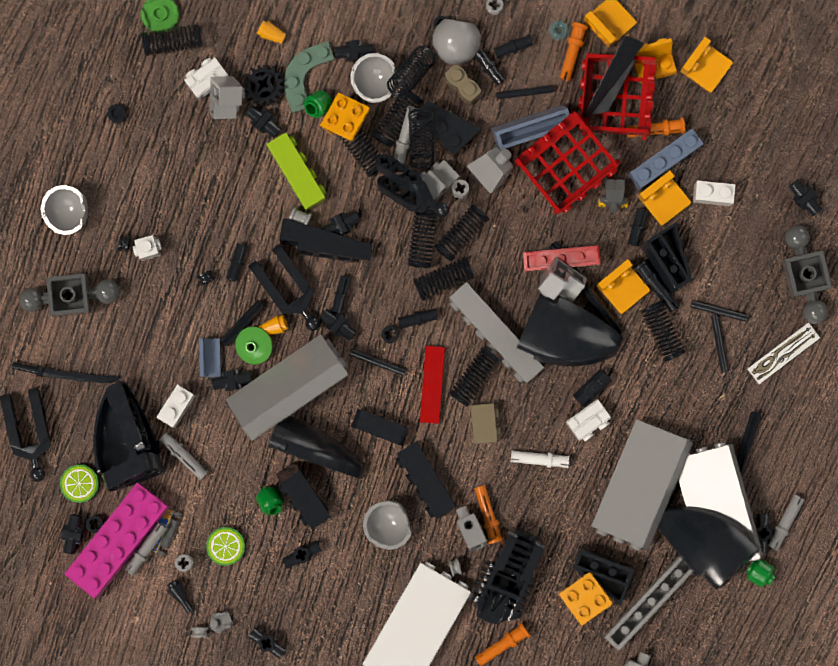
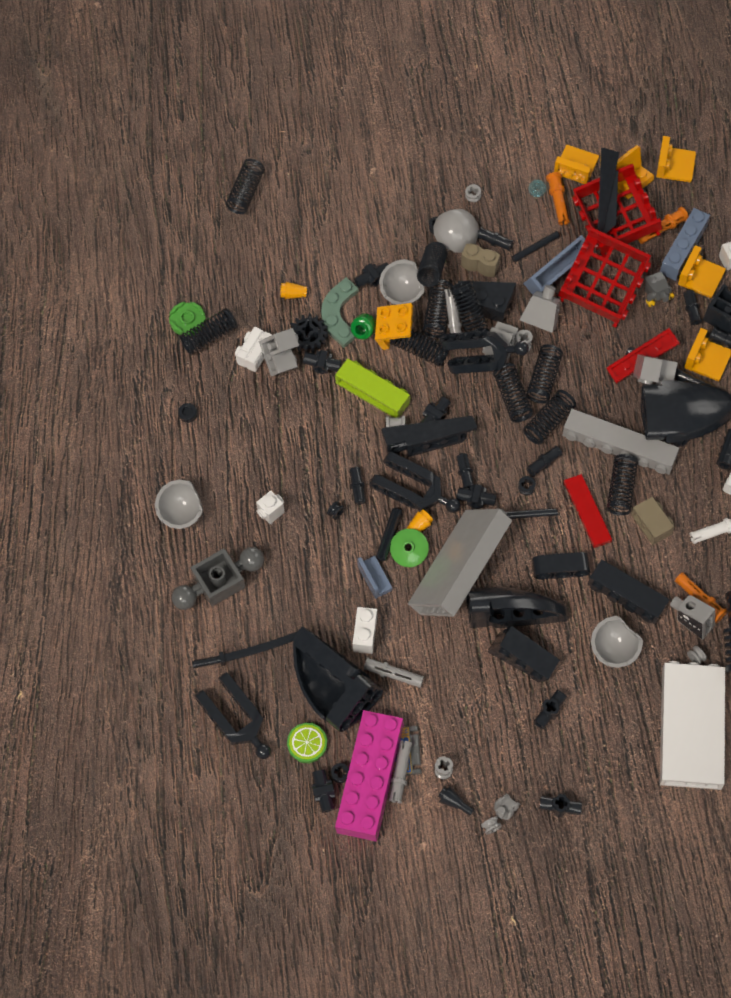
camera: 25 degrees left, 20 degrees down
black bush [118,234,131,253] -> none
lime tile [206,527,245,566] -> none
black axle [211,369,251,392] -> none
green head [256,486,284,516] -> none
black pin [493,34,533,59] -> none

